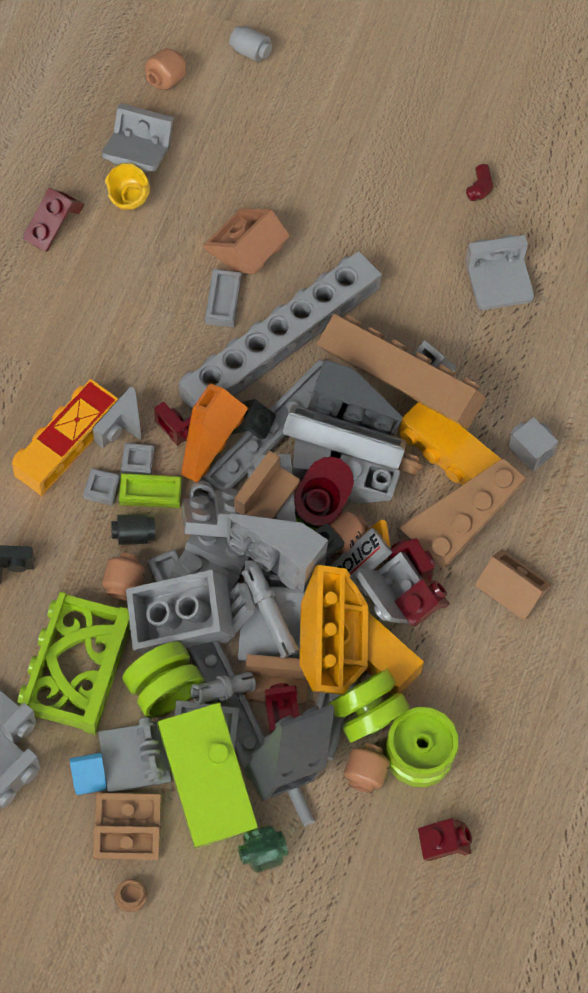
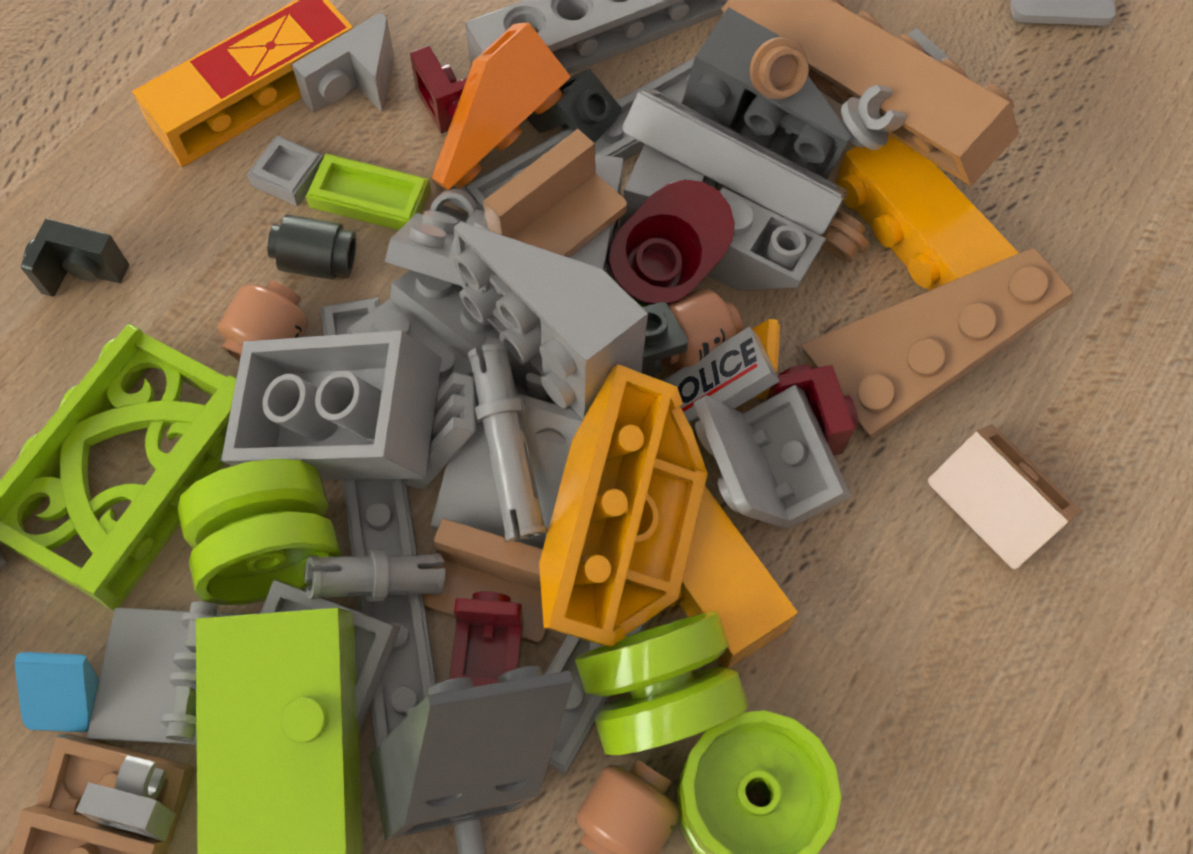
camera: 15 degrees right, 0 degrees up
light grey tile [121,443,155,475] -> none
dark red bracket [394,579,450,627] -> none
light grey brick [508,417,559,472] -> none
none -> light grey tile [76,755,176,842]
none -> medium nougat plate [749,37,809,99]
none -> light grey plate [841,85,907,150]

